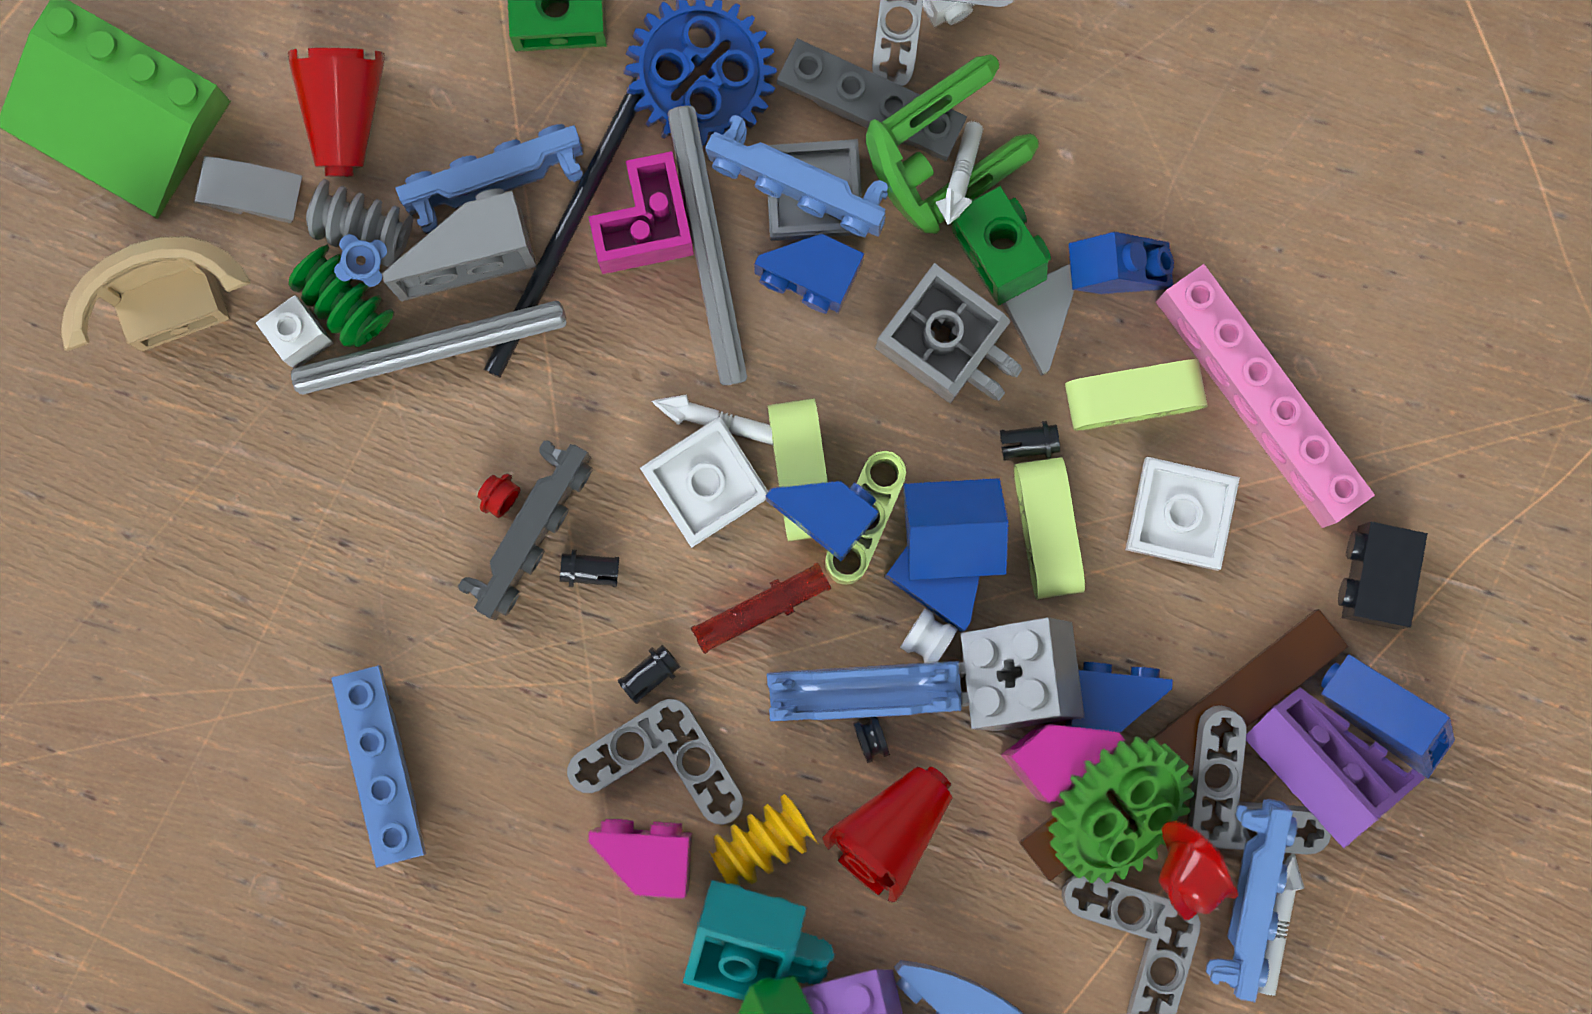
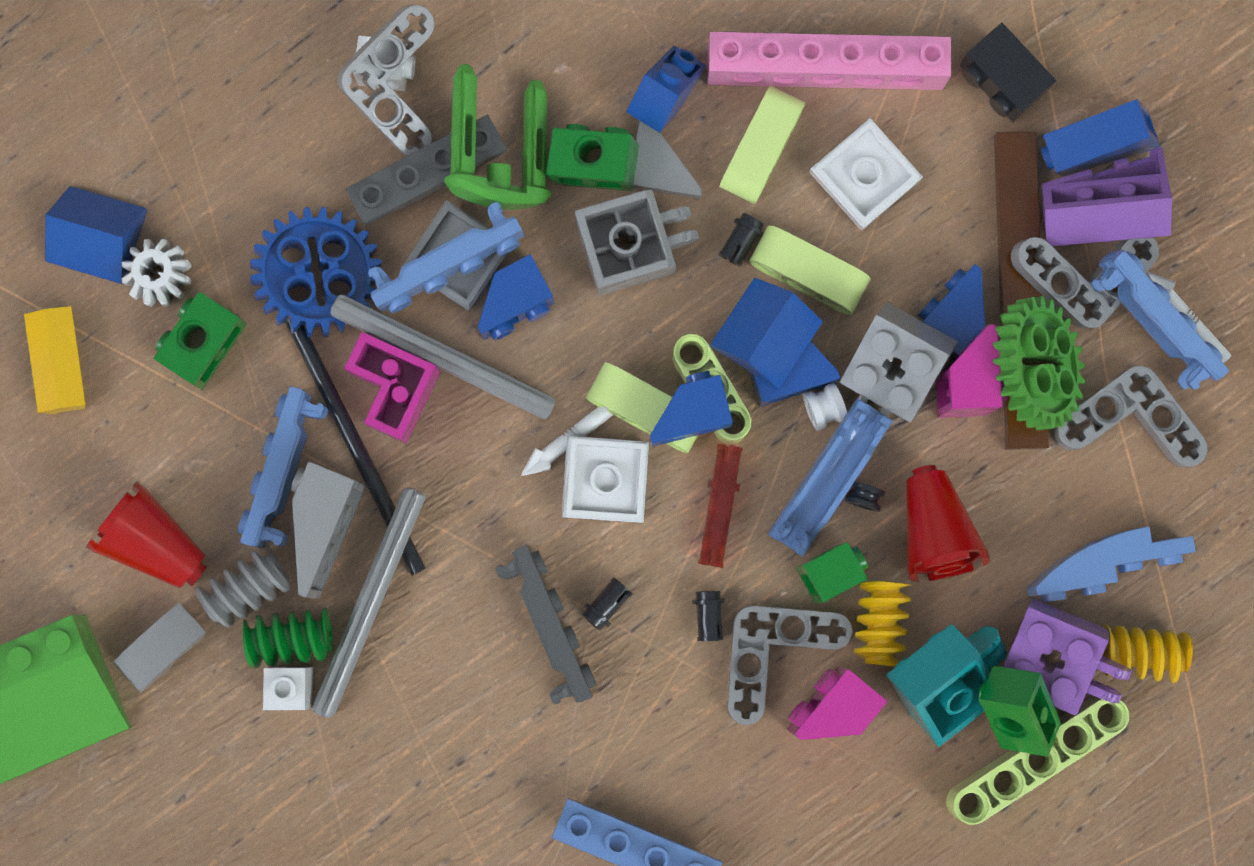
camera: 50 degrees left, 0 degrees up
tan piece [61,237,251,352] -> none
medium blue plate [334,234,387,287] -> none
red plate [477,473,521,518] -> none
white piece [936,122,983,224] -> none
red piece [1158,821,1239,920] -> none
none -> green brick [795,542,869,603]

